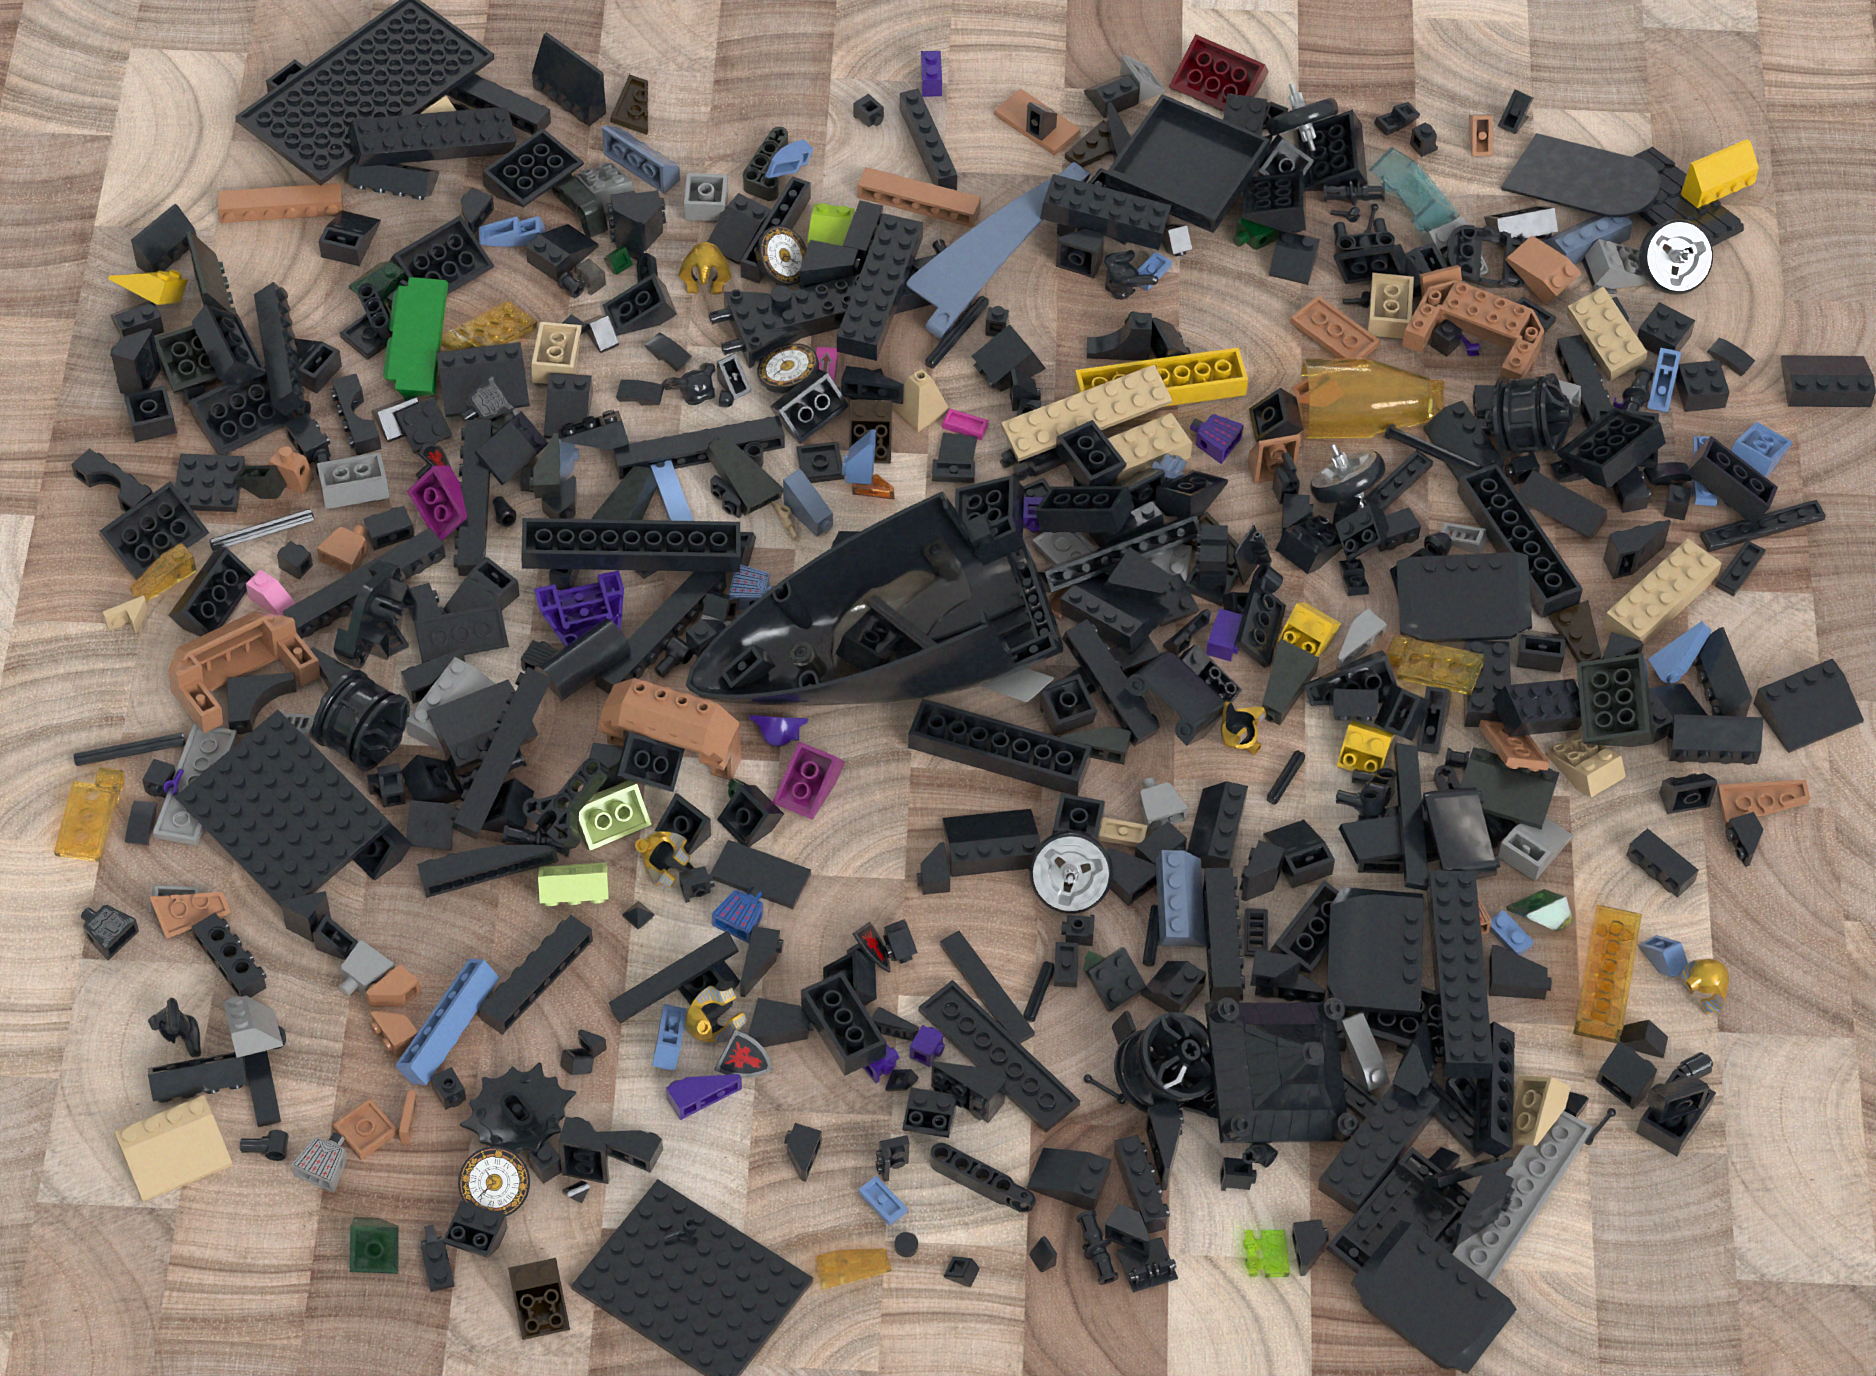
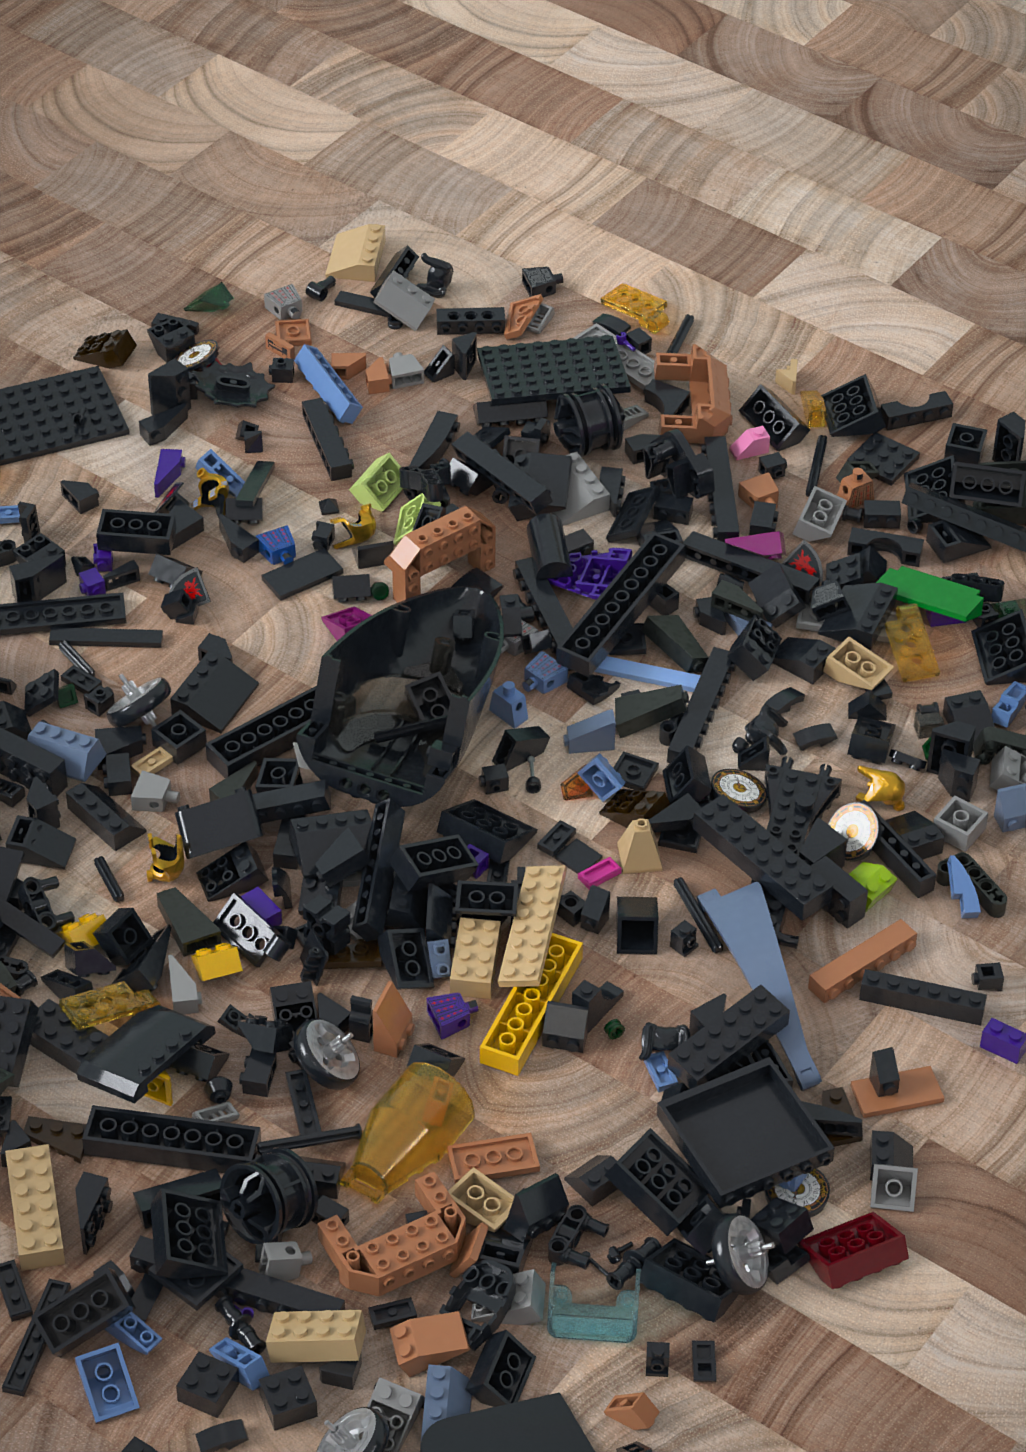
camera: 125 degrees right, 10 degrees down
black slope [1517,630,1565,672] -> none

